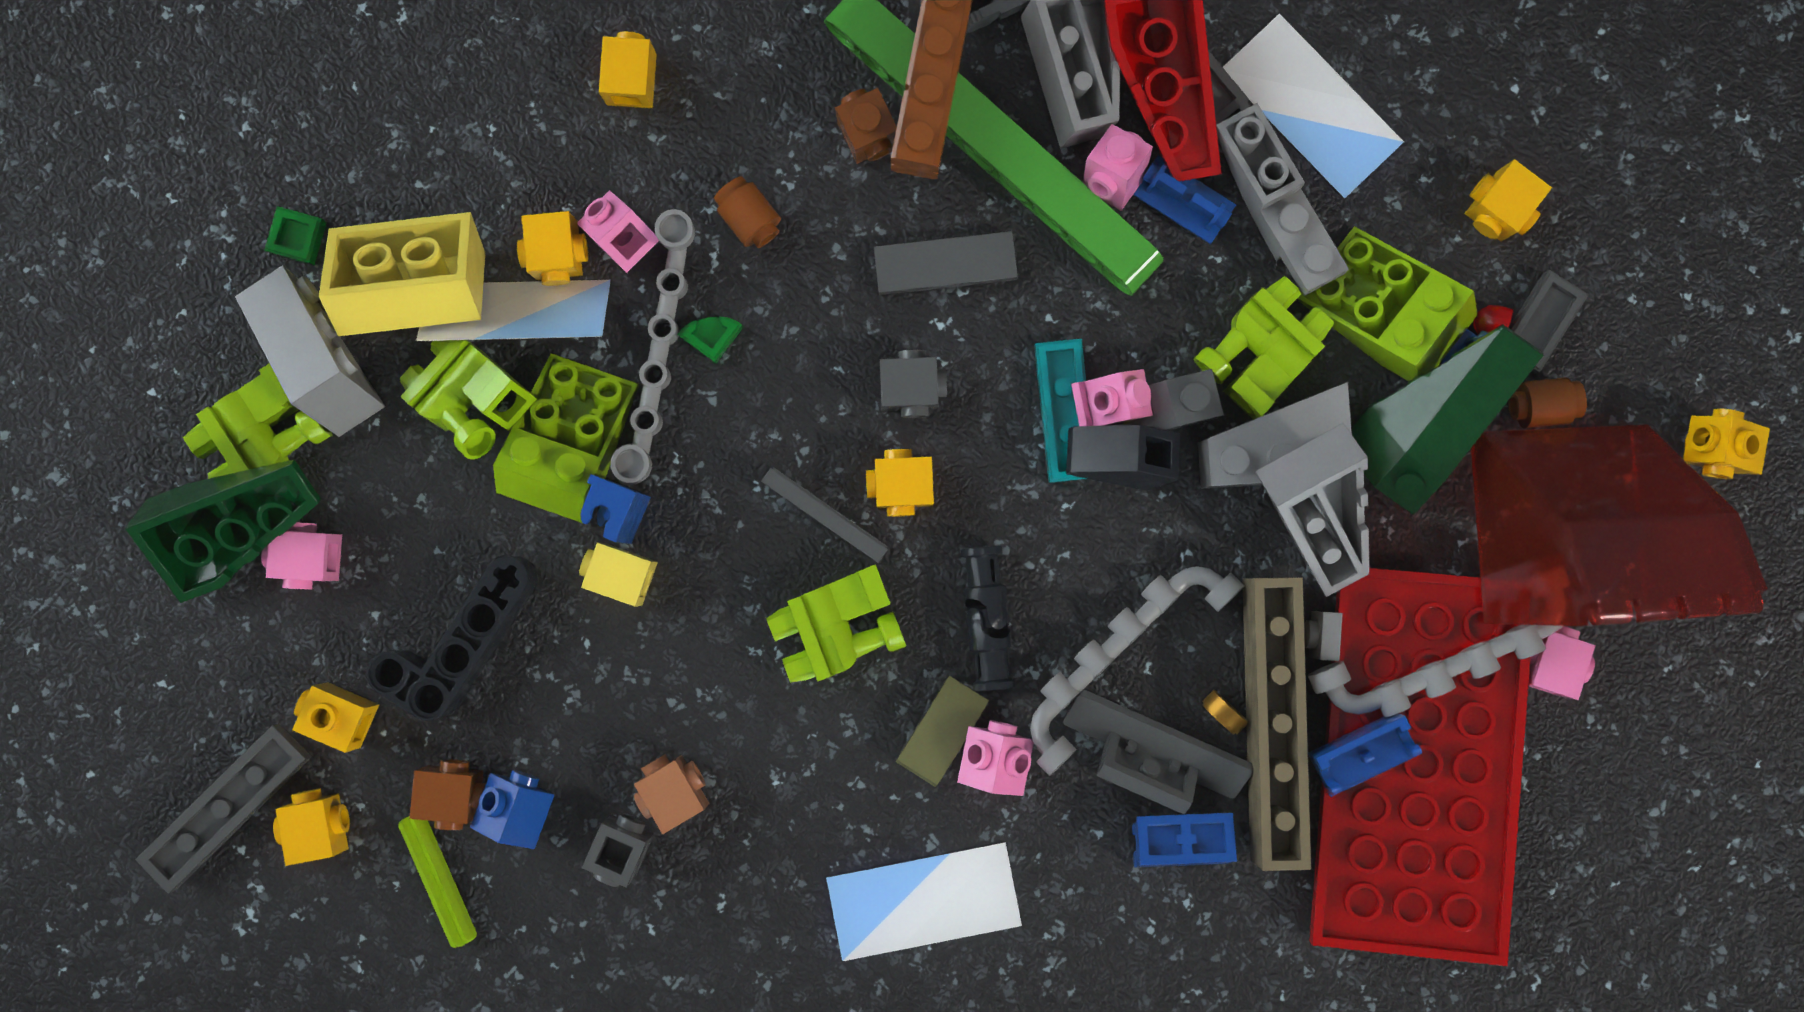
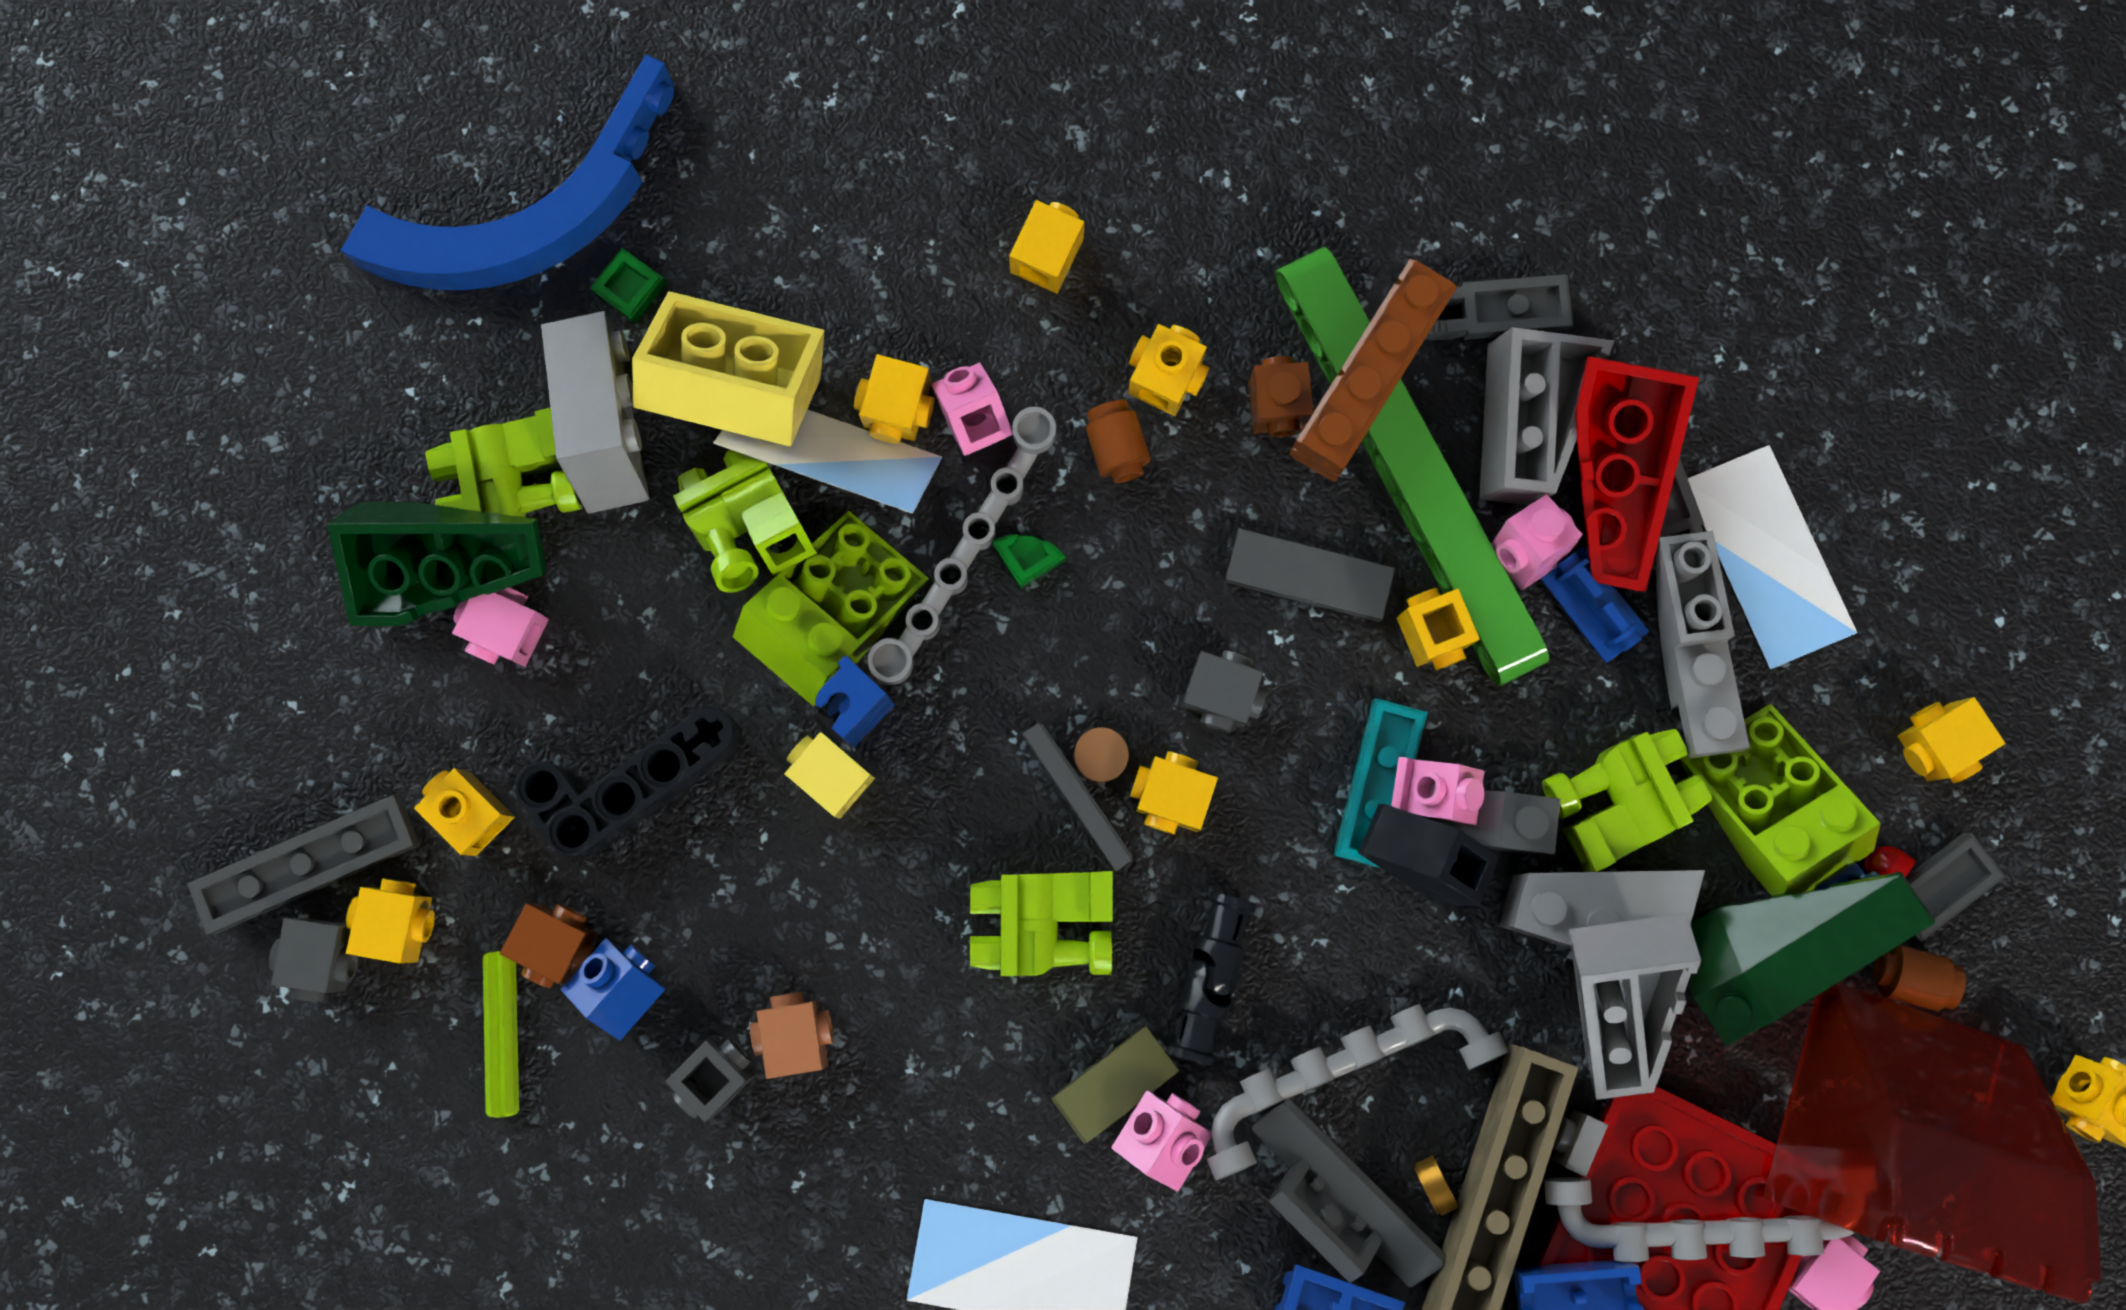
camera: 20 degrees right, 5 degrees down
none -> dark grey brick [269,918,359,1002]
none -> blue arch [340,54,674,290]
none -> medium nougat tile [1074,727,1129,783]
none -> yellow brick [1128,323,1210,417]
none -> yellow brick [1396,588,1480,670]

